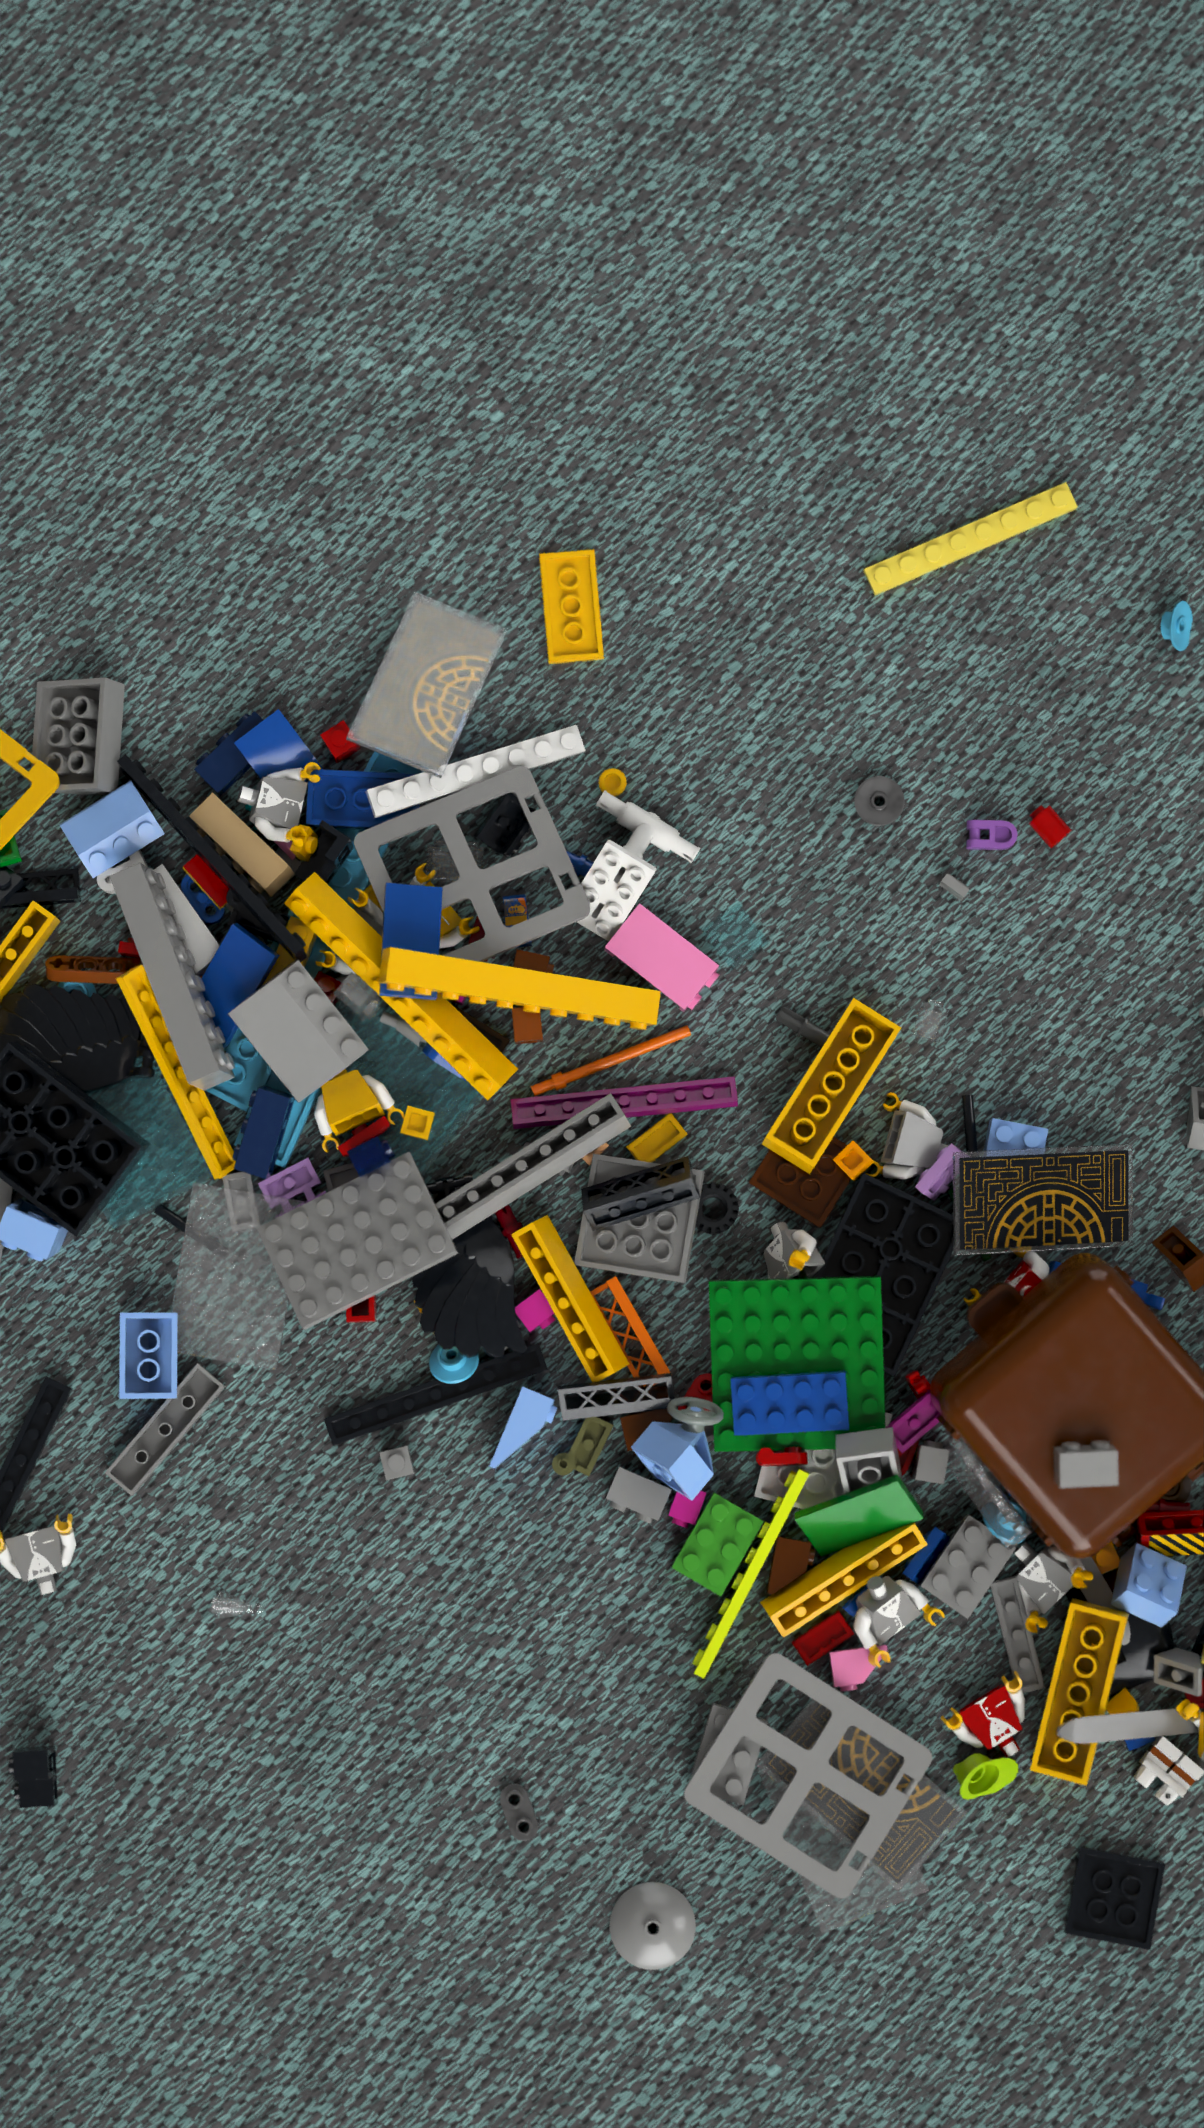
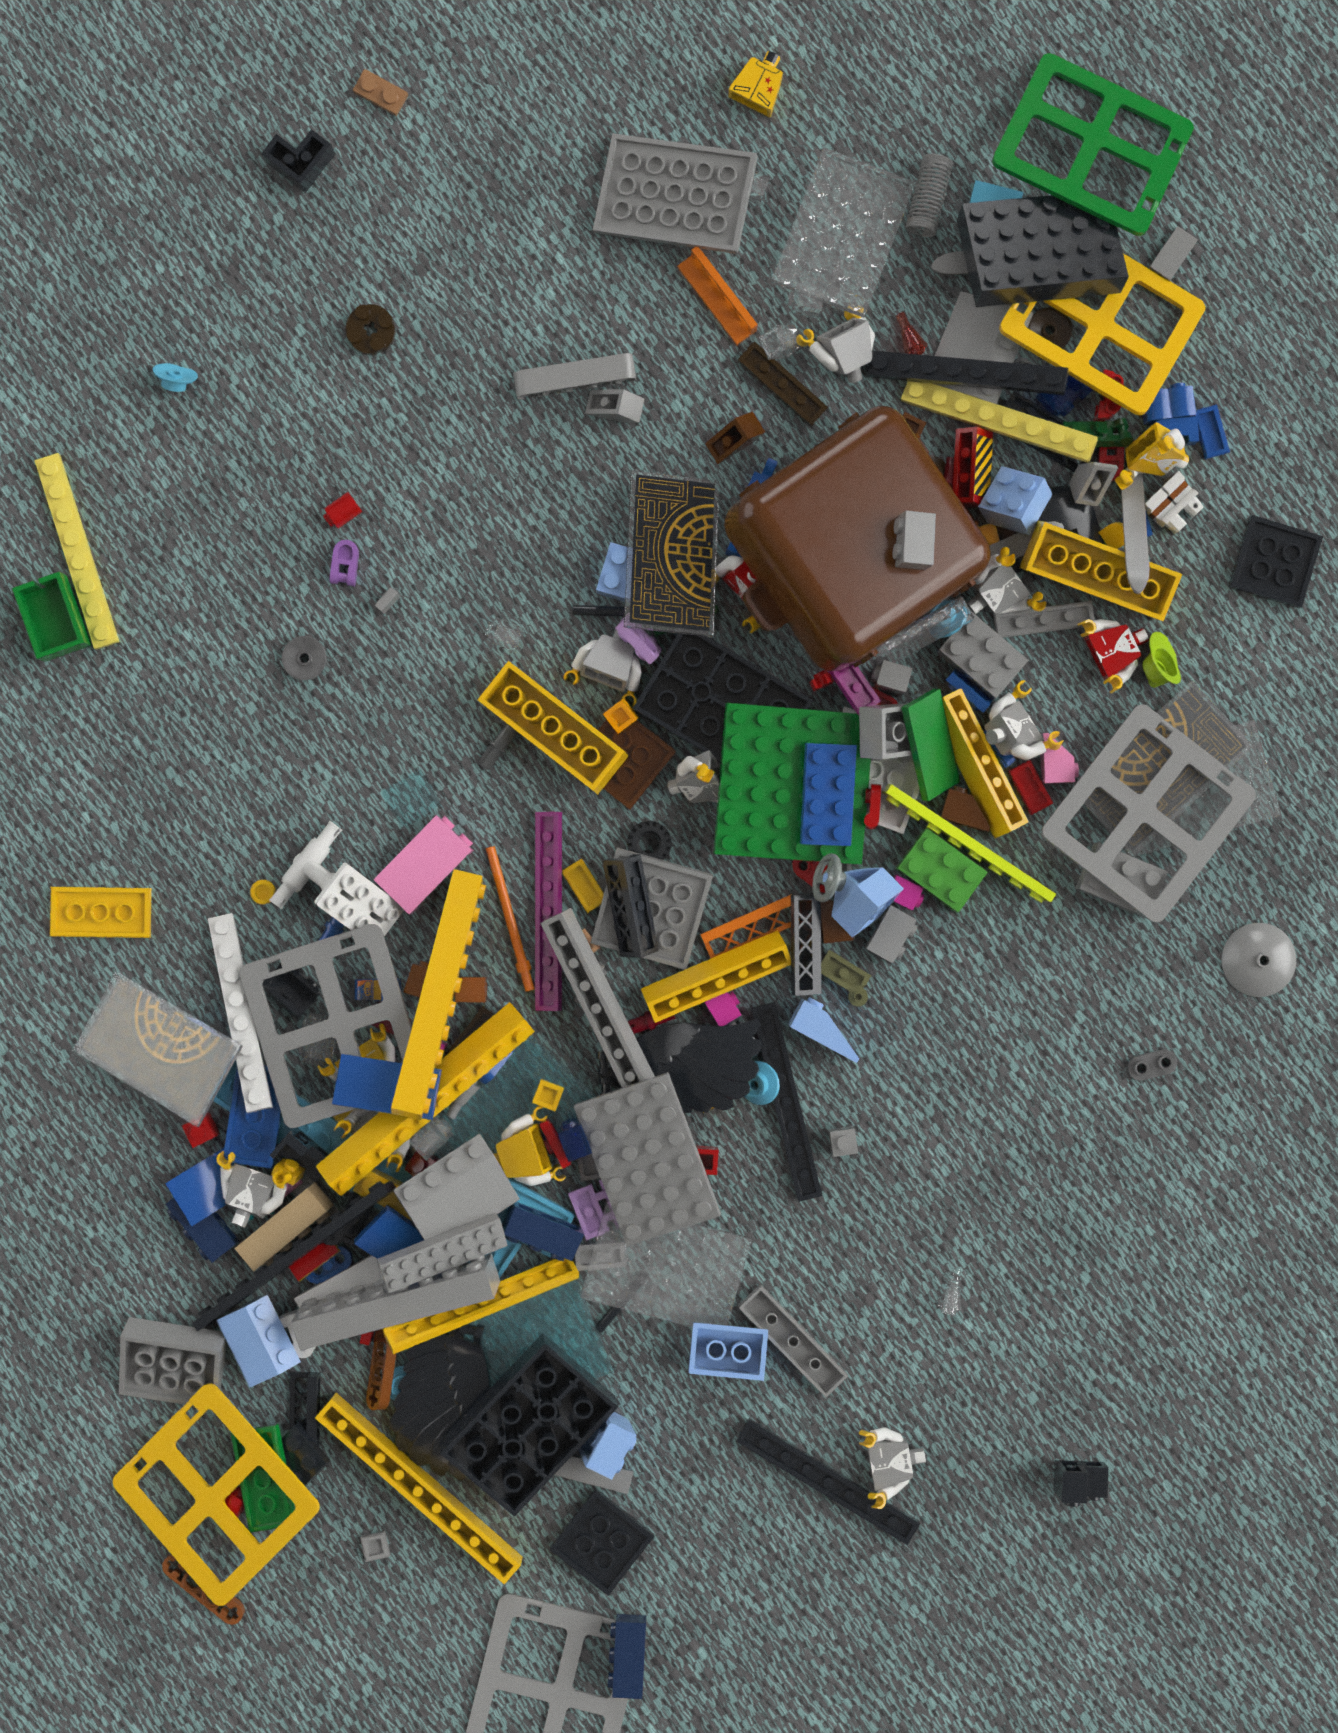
camera: 85 degrees left, 5 degrees up
none -> green piece [12,572,92,662]
none -> light grey piece [376,1213,508,1293]

